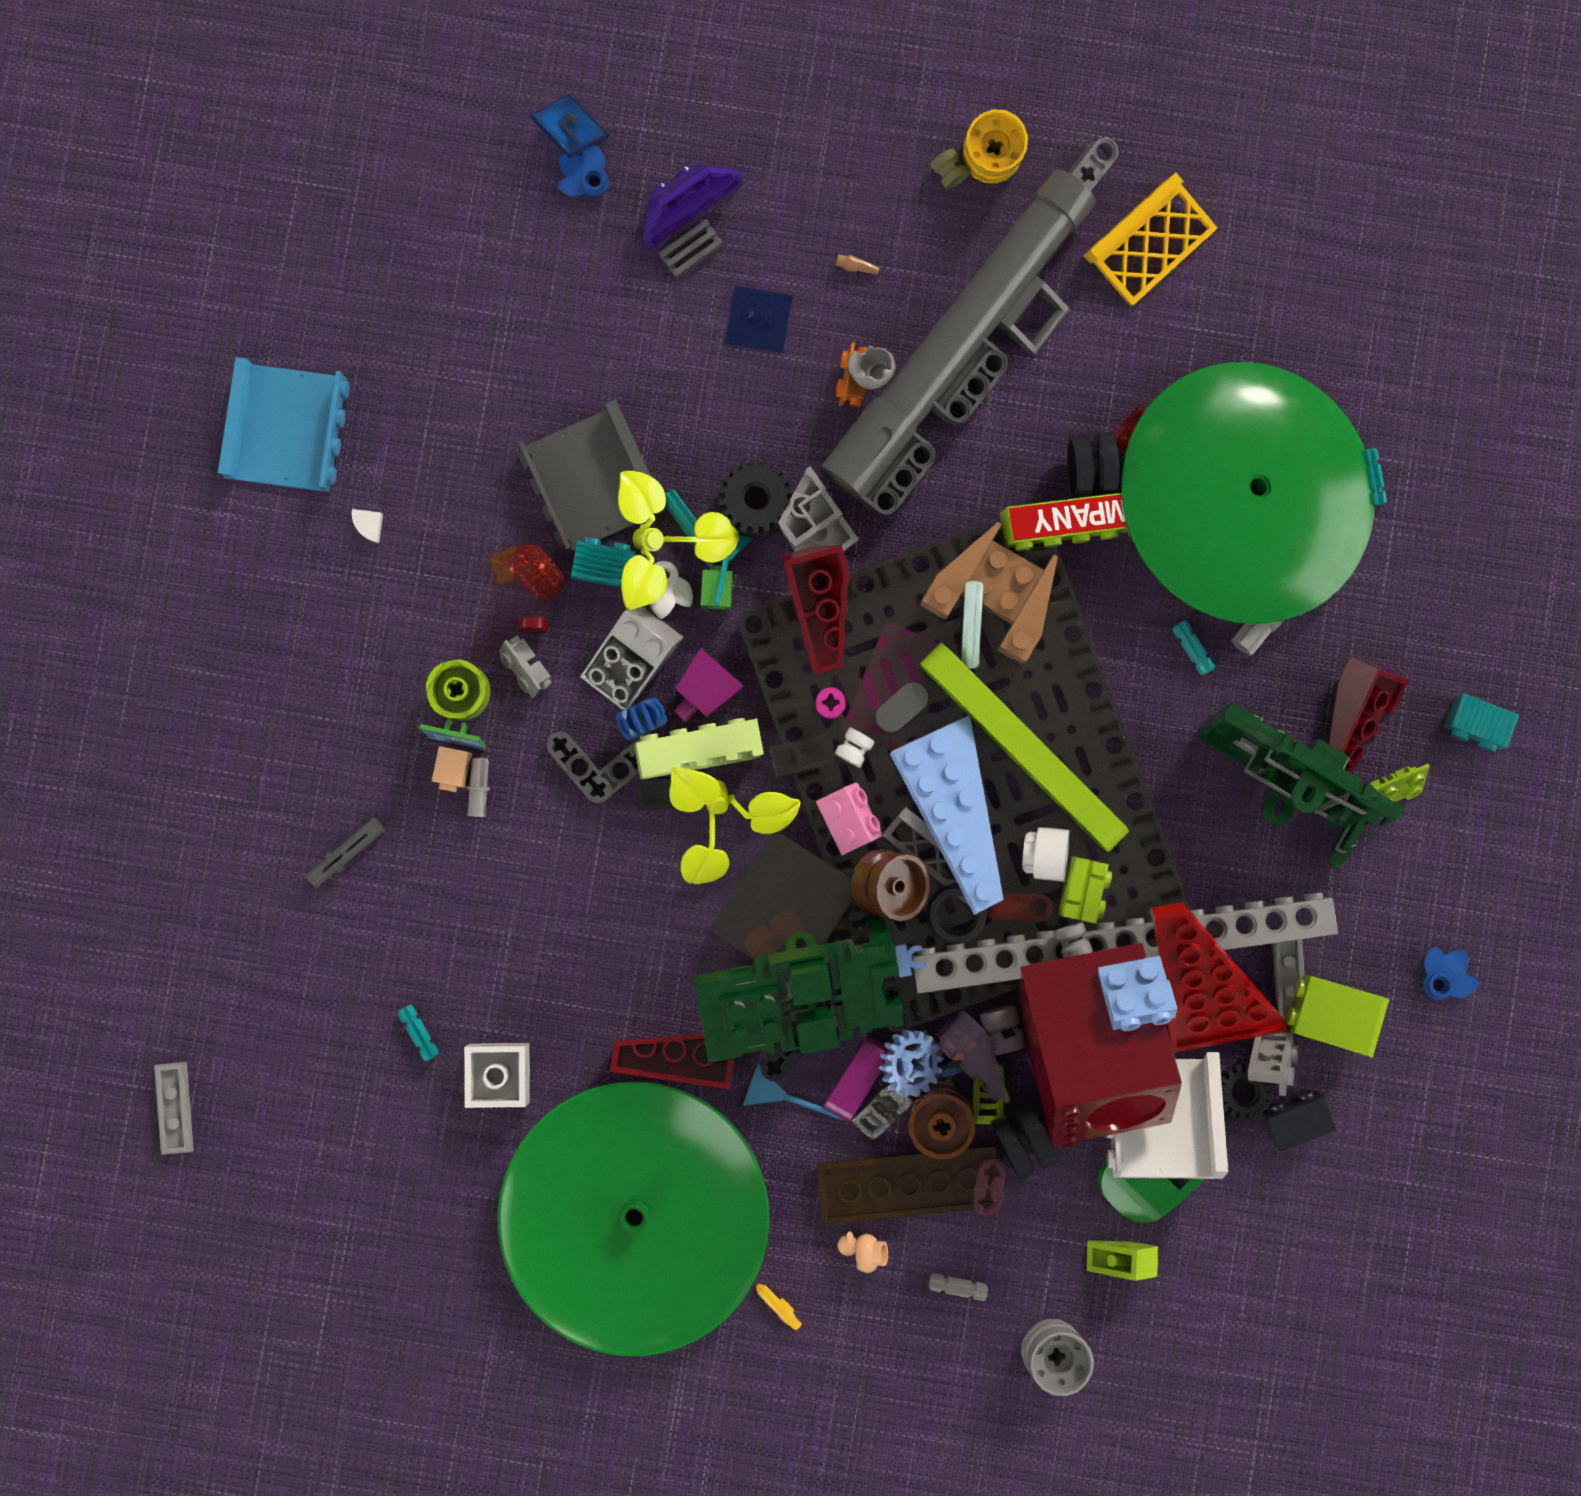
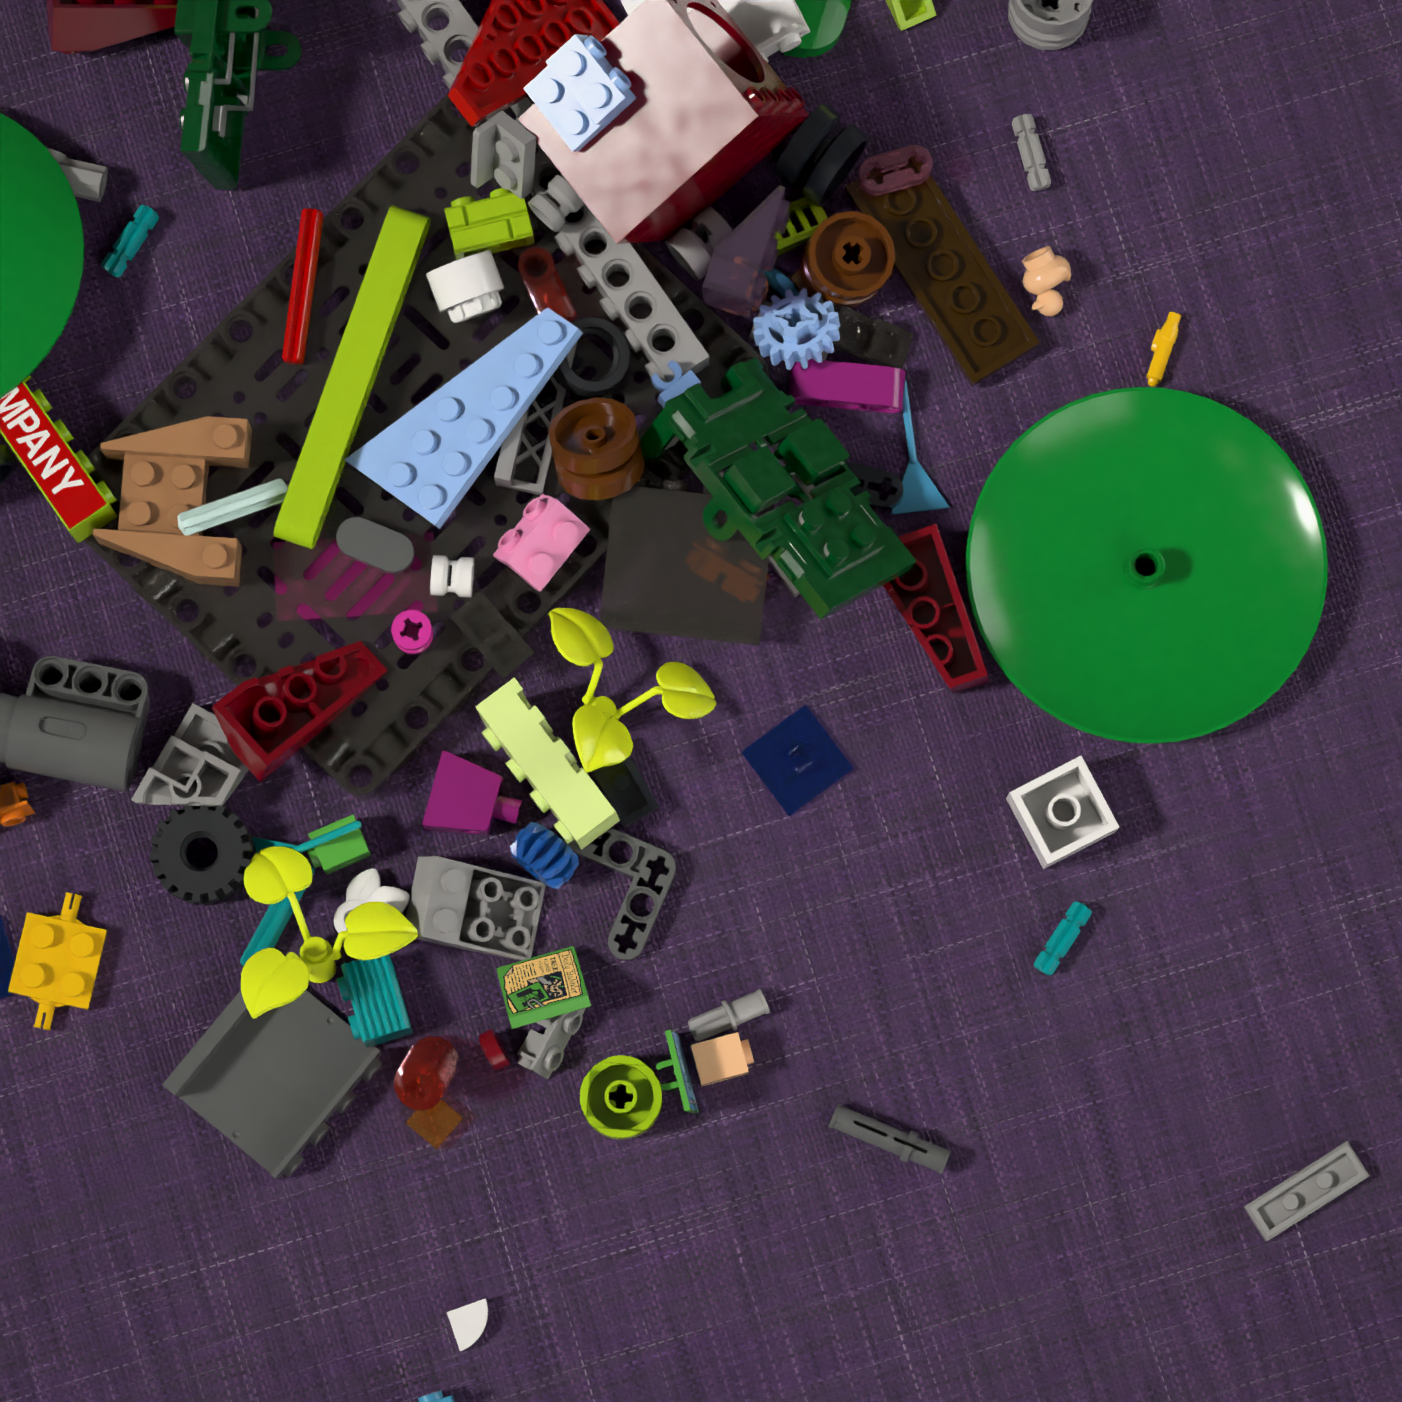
camera: 115 degrees left, 5 degrees down
none -> yellow plate [8,892,107,1031]
none -> red axle [282,208,324,365]
none -> light grey bracket [471,111,536,200]
none -> tile [496,946,591,1029]
none -> clear blue piece [741,705,854,816]

